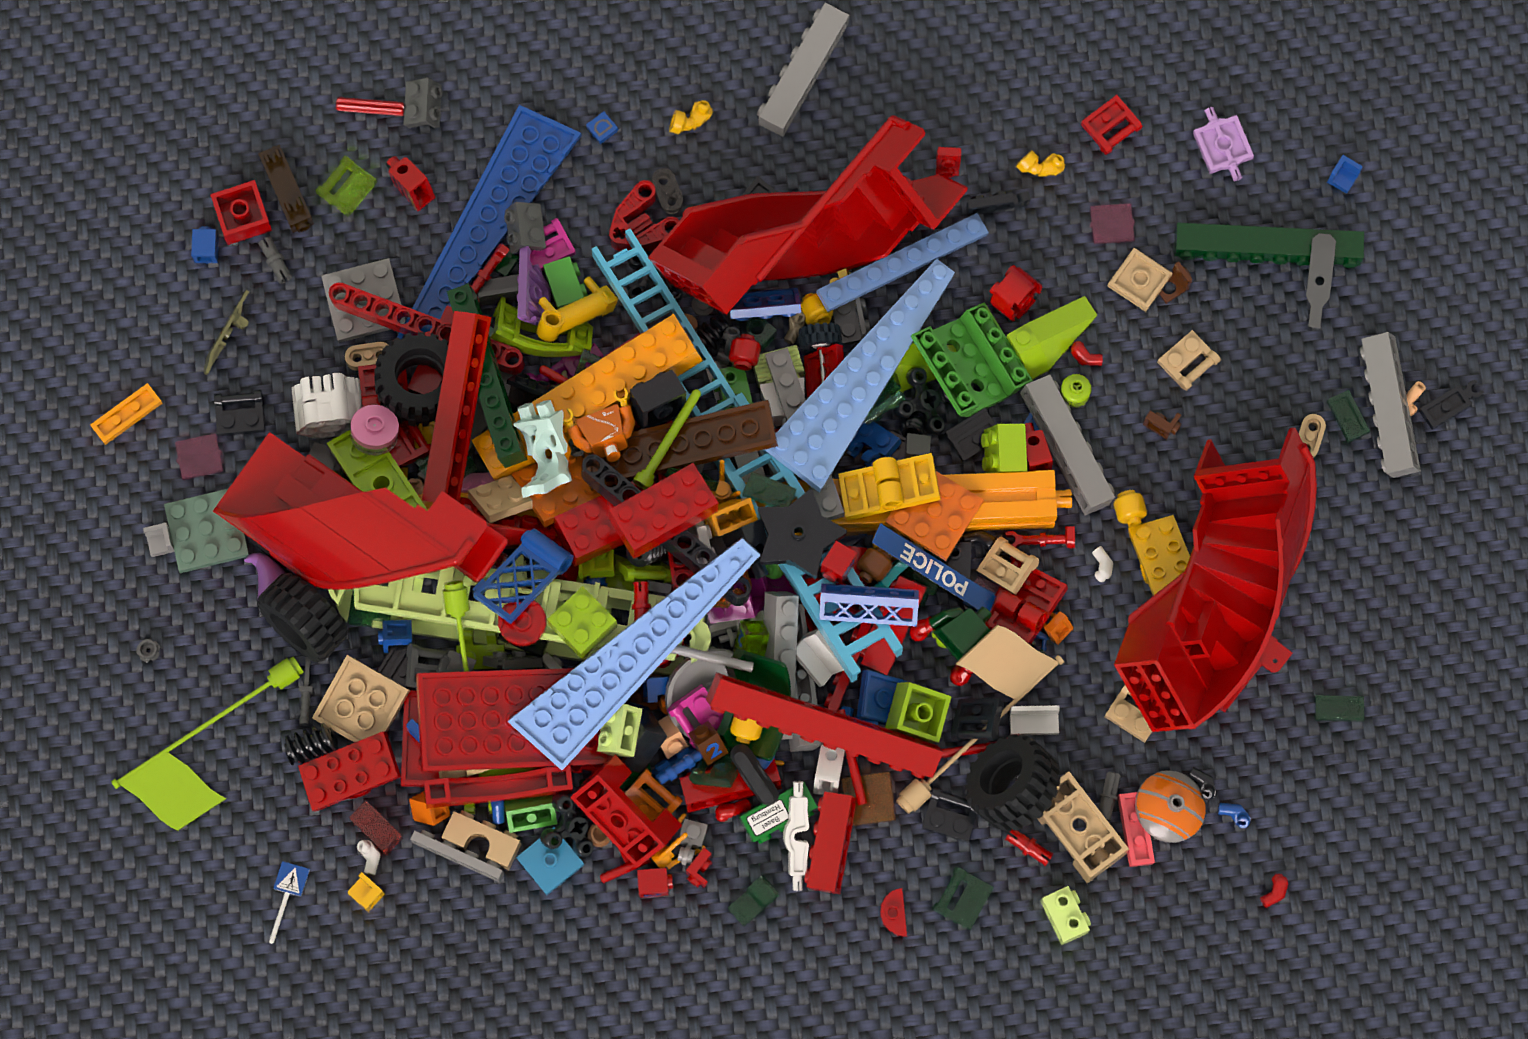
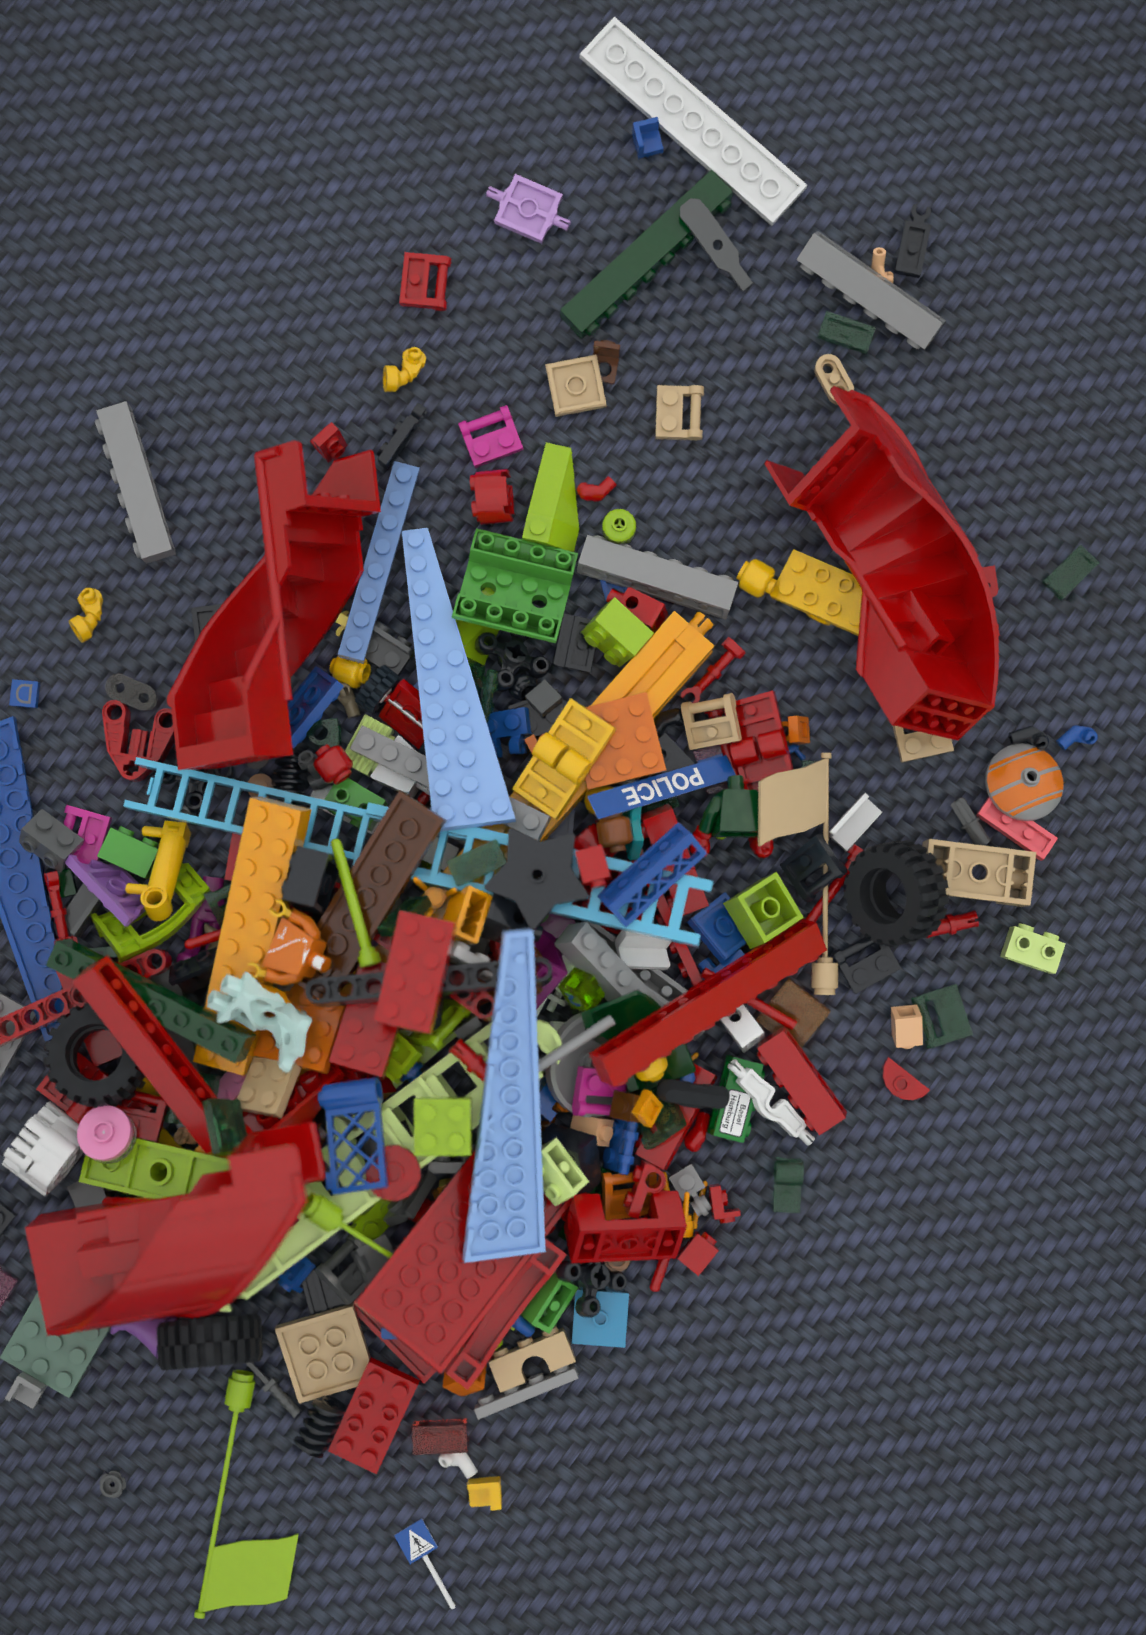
camera: 45 degrees left, 10 degrees up
tan plate [345,342,388,370] -> none
clear pink piece [1090,203,1135,244] -> none
white arm [1092,546,1113,582] -> none
reddish brown bracket [1143,410,1182,440] -> none
none -> clear green plate [202,1098,247,1155]
none -> dark pink plate [458,405,523,468]
none -> white plate [580,17,807,226]
none -> red plate [623,1160,666,1219]
none -> light orange tile [631,1089,663,1128]
none -> light nougat brick [891,1005,923,1049]

